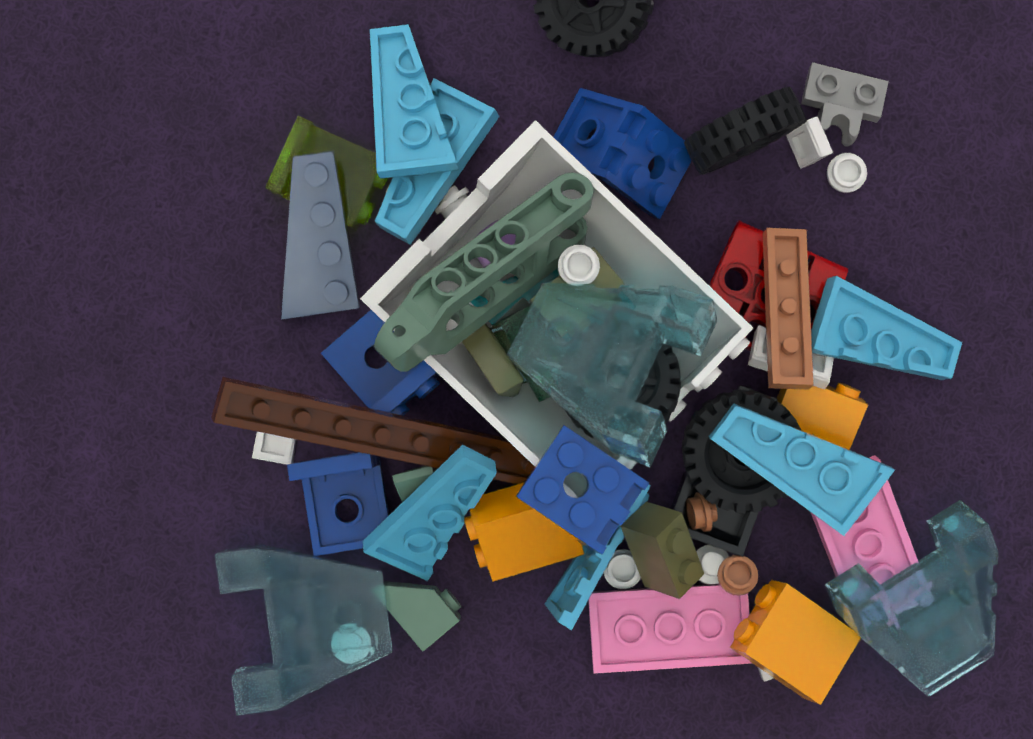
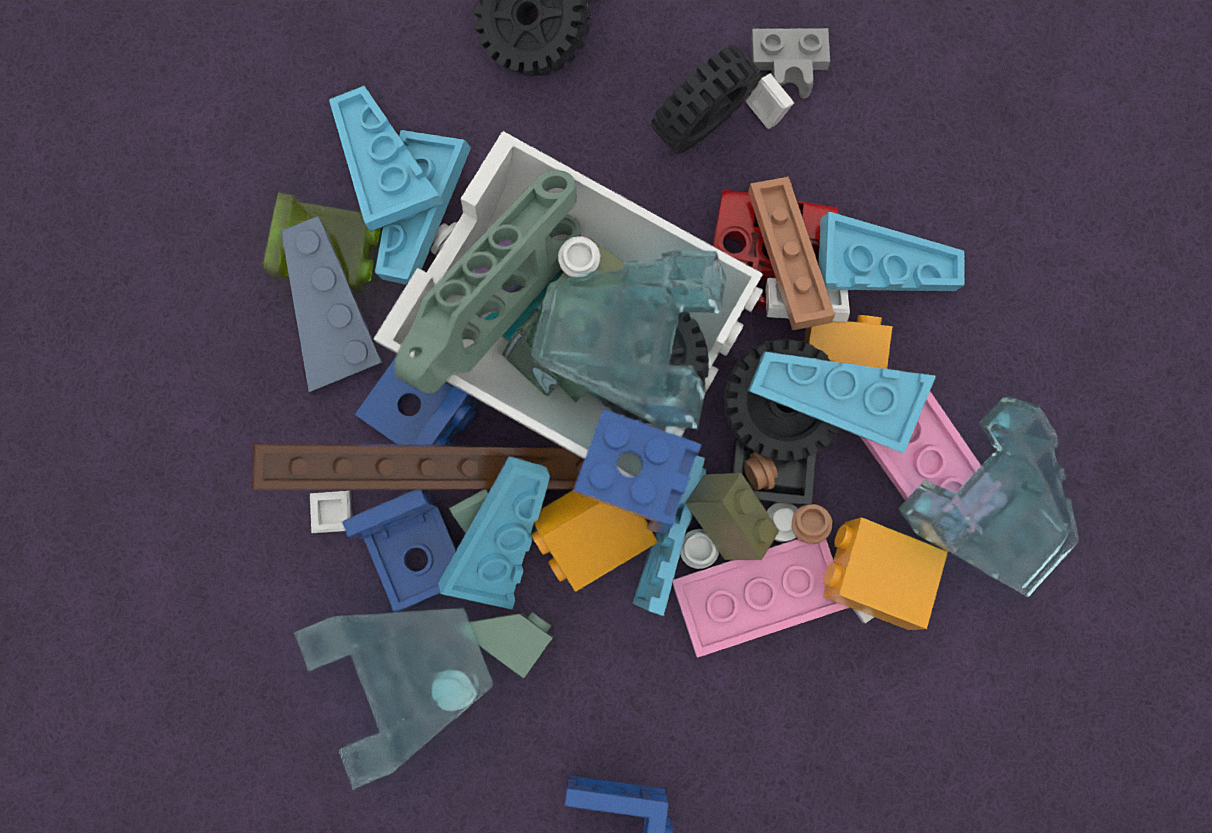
camera: 20 degrees left, 5 degrees down
olive slope [462,323,524,397] -> none
blue bracket [553,88,692,219] -> none
white plate [827,153,867,193] -> none

